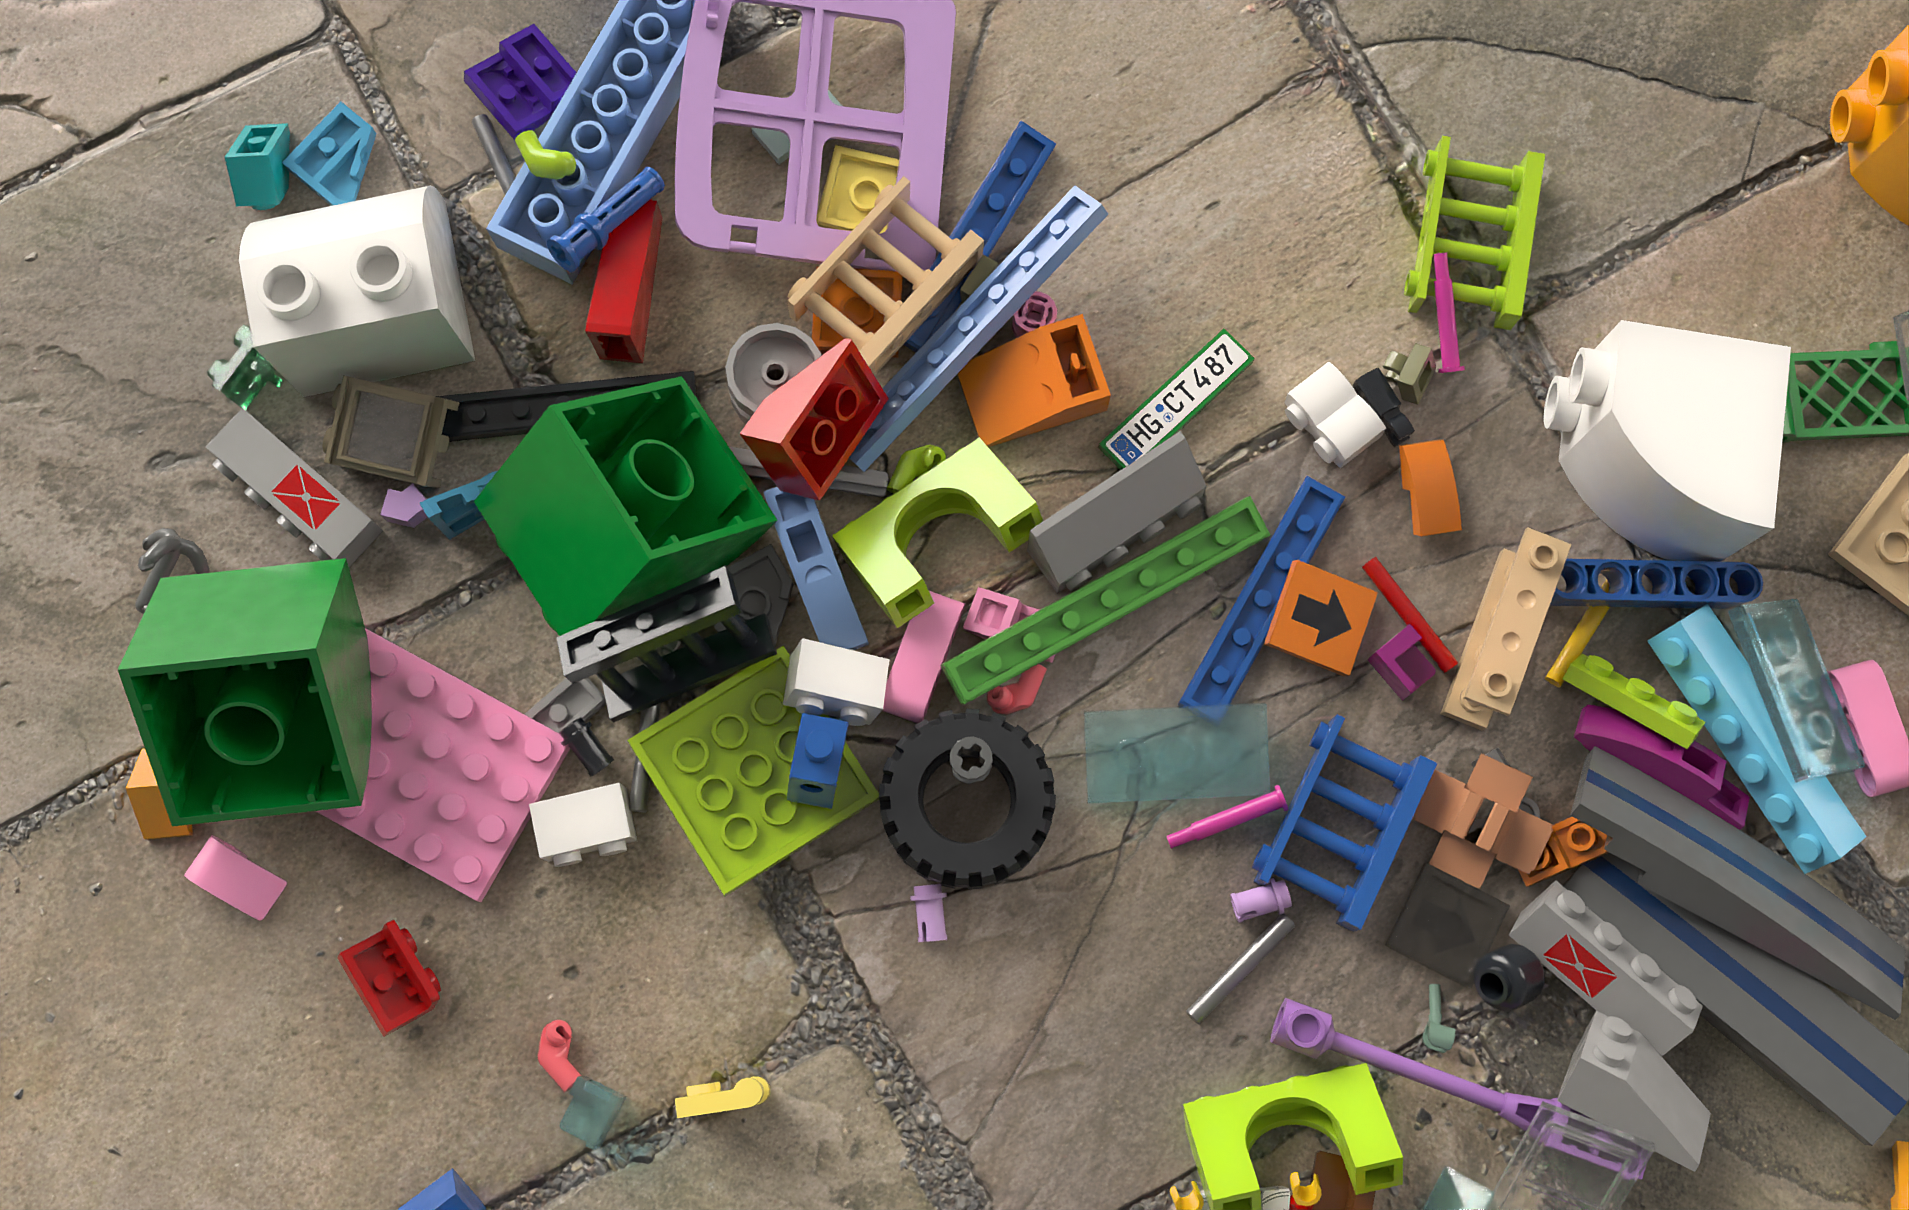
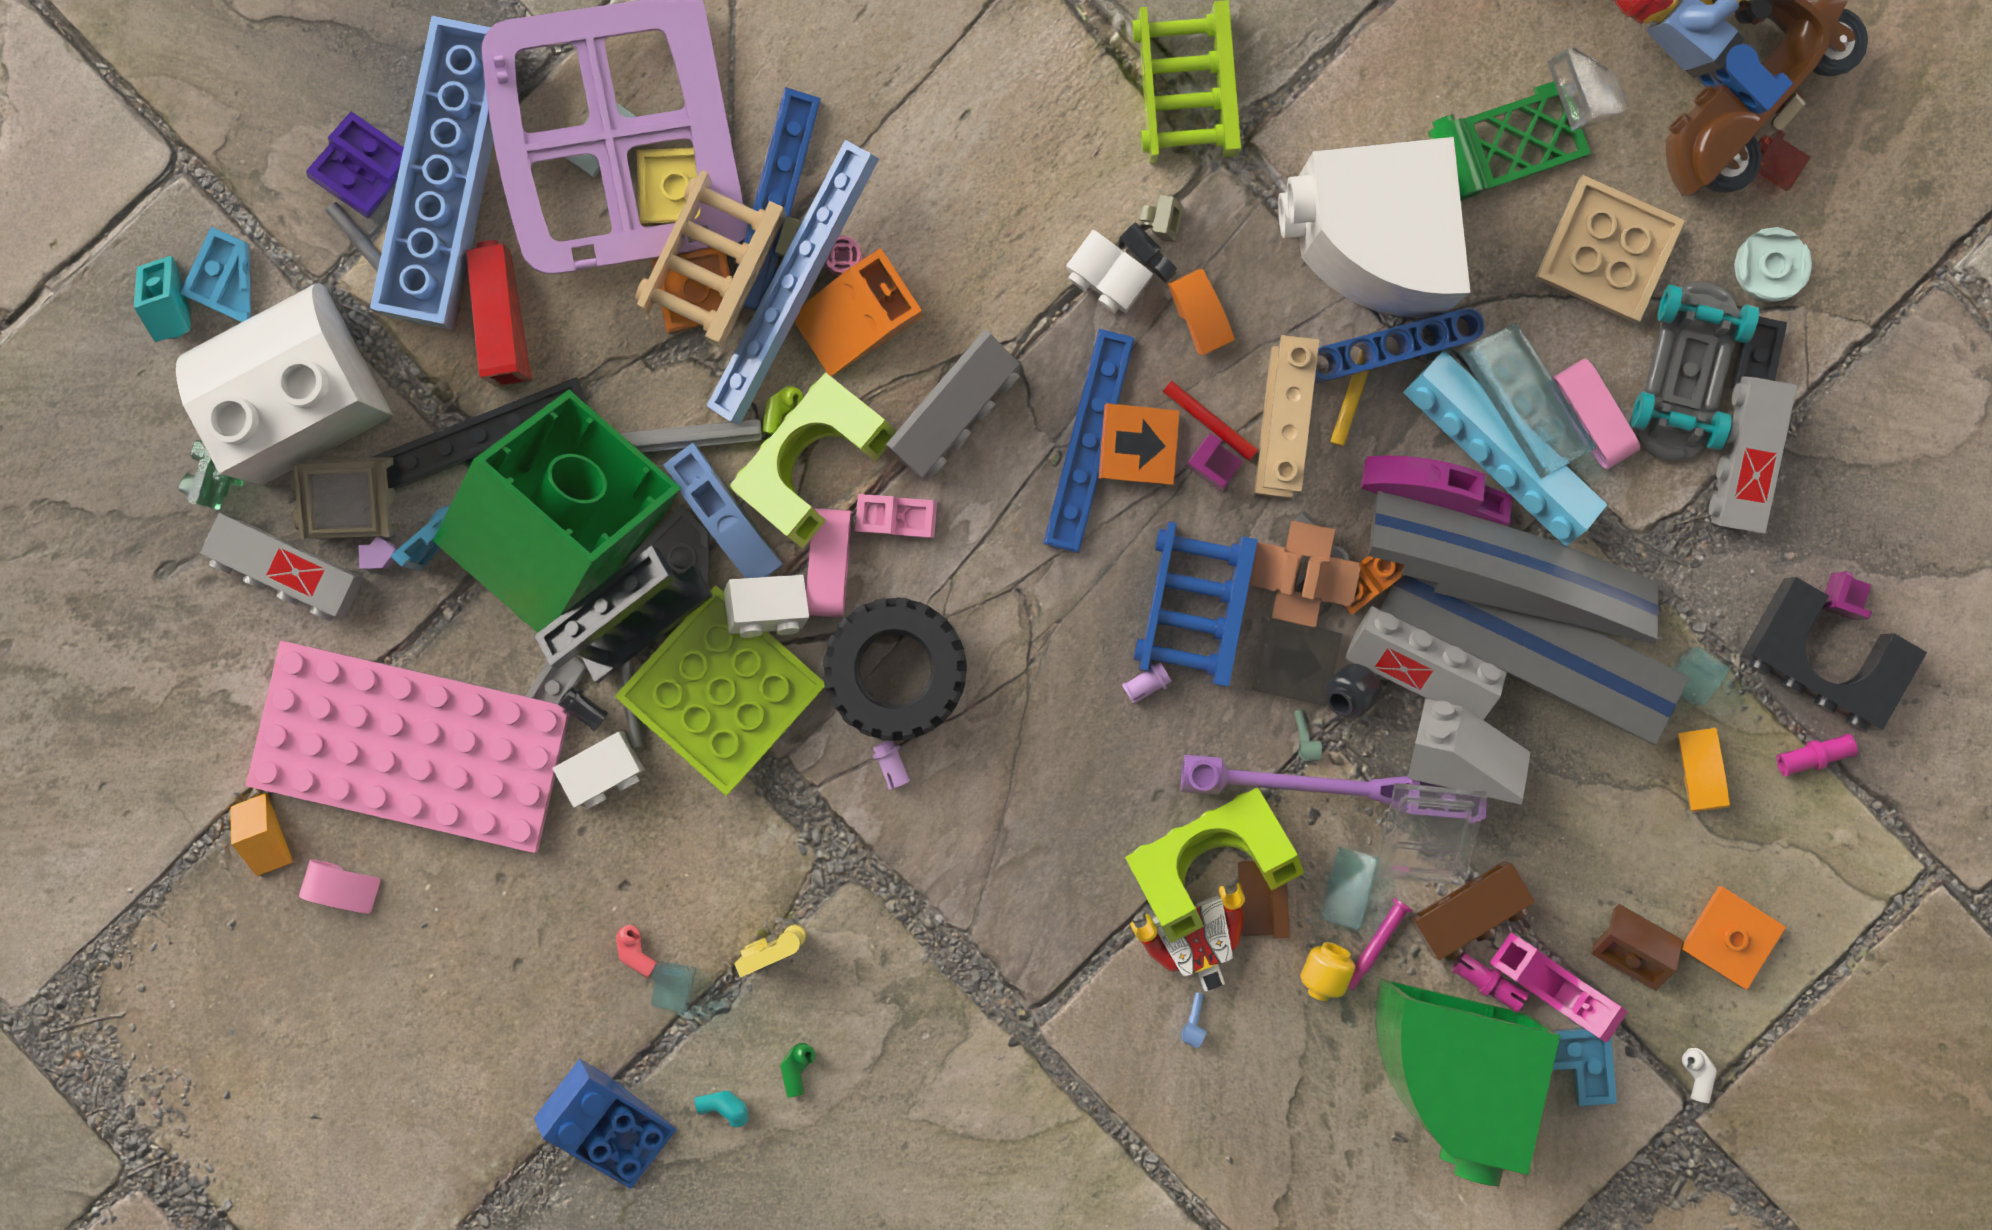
camera: 10 degrees left, 10 degrees up
green brick [118,558,372,827] -> none
dark grey piece [135,528,209,614] -> none
red bracket [337,920,441,1037] -> none
lime arm [515,130,576,180] -> none
blue pin [547,167,665,272] -> none
light grey wheel [725,323,821,424] -> none
red slope [740,338,889,501] -> none
blue torso [787,713,849,809] -> none
bright green tile [940,496,1270,705] -> none
dark grey bush [950,736,993,784] -> none
coral arm [987,664,1047,715] -> none
clear light blue tile [1083,703,1270,803] -> none
tile [1098,329,1255,470] -> none
dark pink piece [1166,785,1289,849] -> none
flat silver bar [1186,914,1295,1024] -> none
dark pink piece [1434,252,1465,373] -> none
lime plate [1563,653,1706,749] -> none

